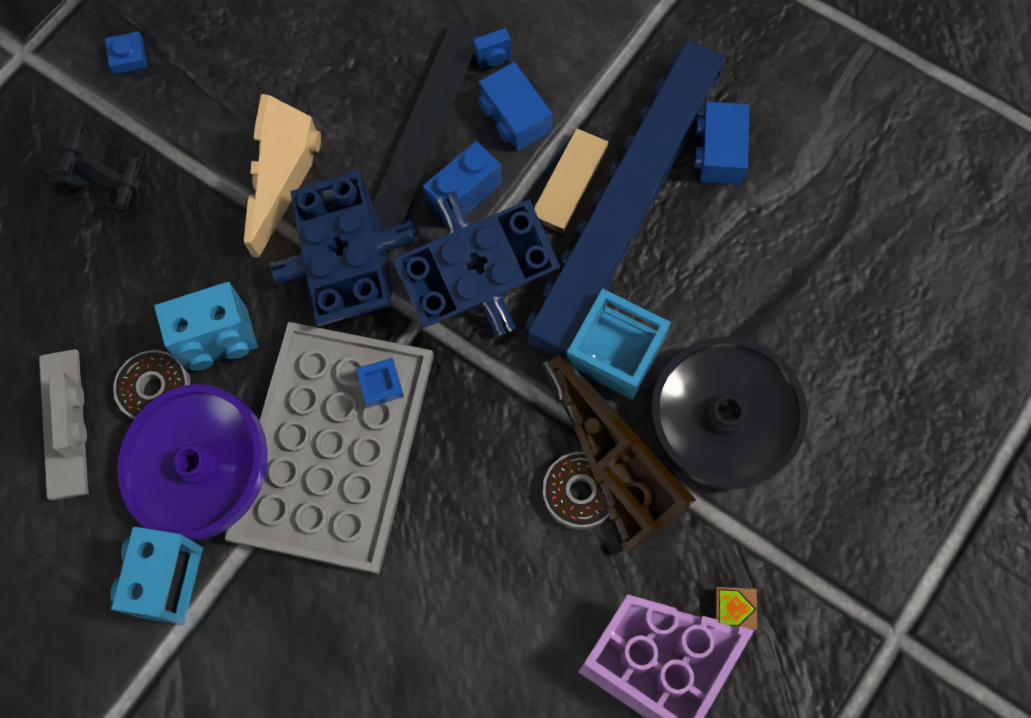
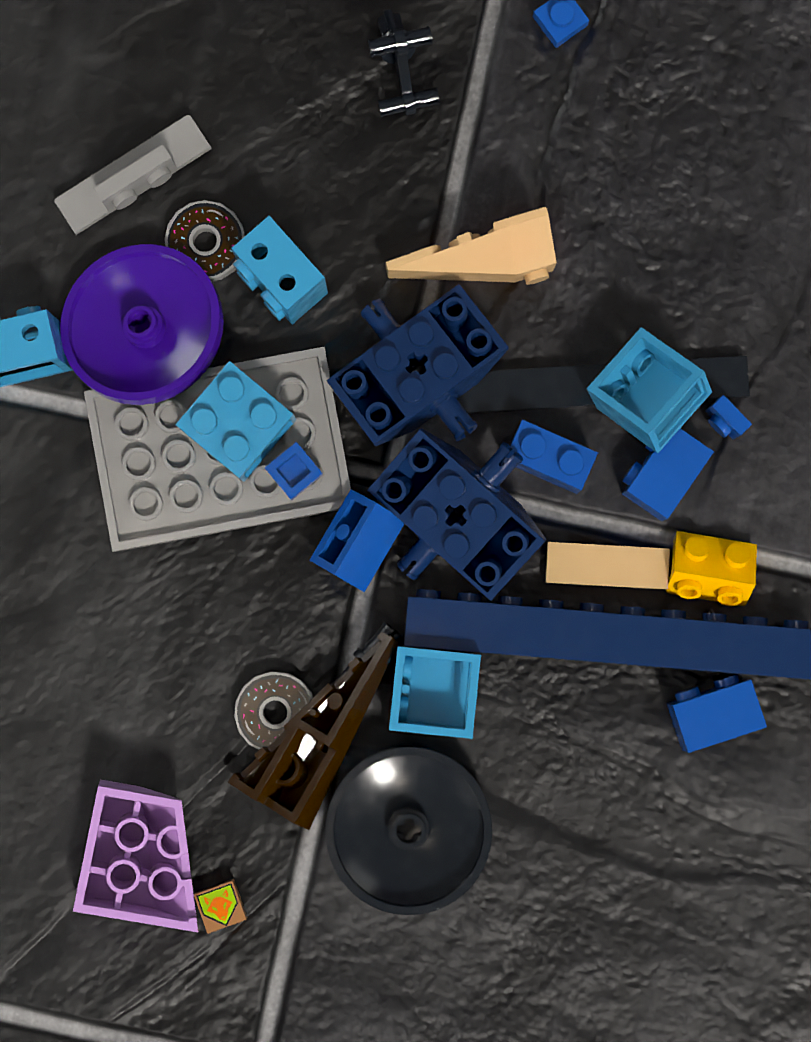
camera: 60 degrees right, 15 degrees up
none -> dark azure piece [175,361,296,482]
none -> blue brick [310,489,404,592]
none -> dark azure piece [587,327,712,454]
none -> yellow bracket [666,531,757,606]

